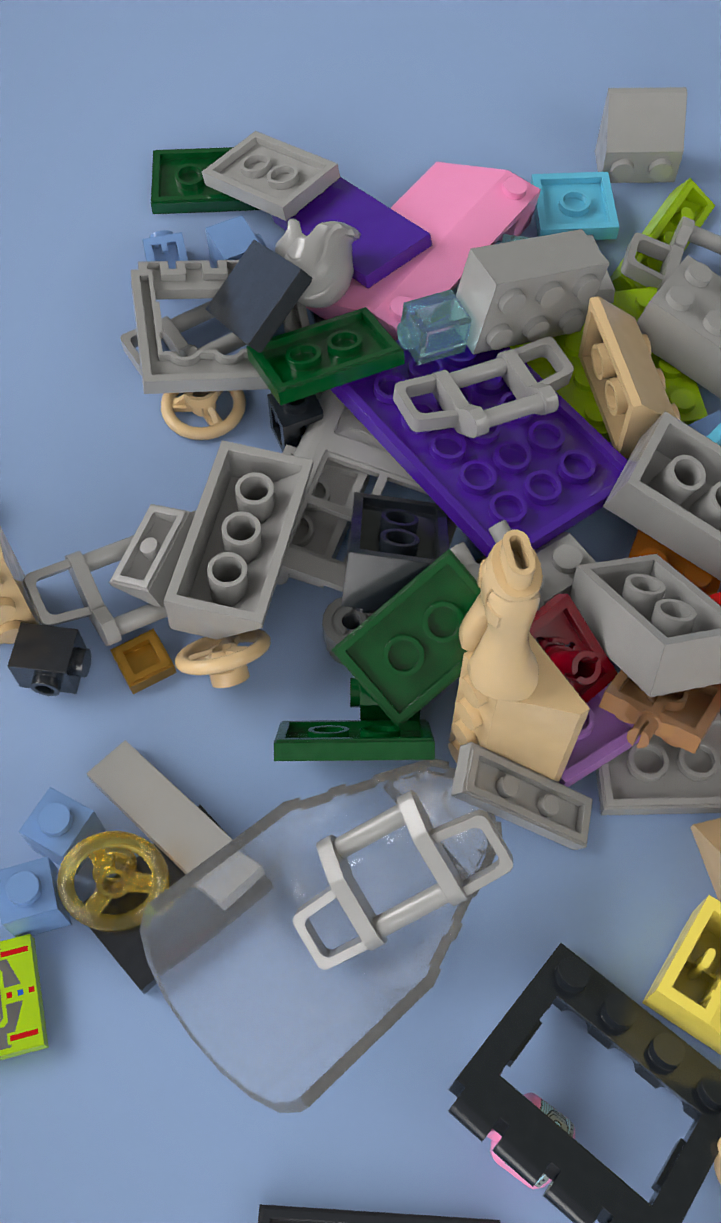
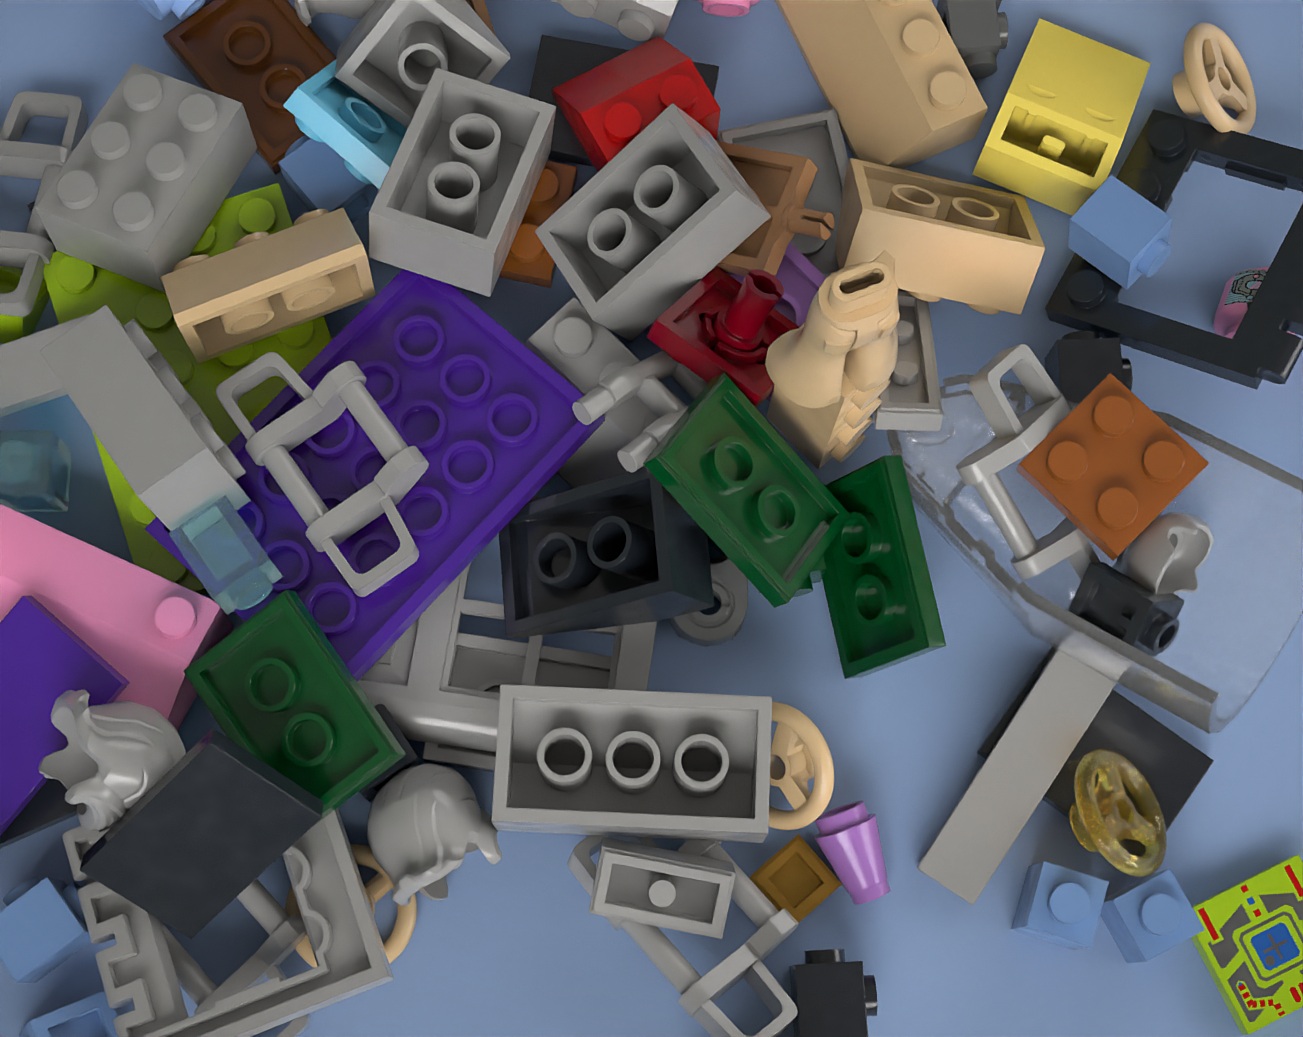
camera: 105 degrees left, 15 degrees up
none -> light grey hair [367,764,502,906]
none -> medium lavender cone [814,801,891,905]
none -> tan slope [835,158,1046,315]
none -> dark orange plate [1016,373,1209,561]
none -> black brick [1044,331,1133,411]
none -> black bracket [1063,562,1184,661]
none -> medium blue brick [1068,175,1172,290]
none -> light grey hair [1121,512,1214,594]

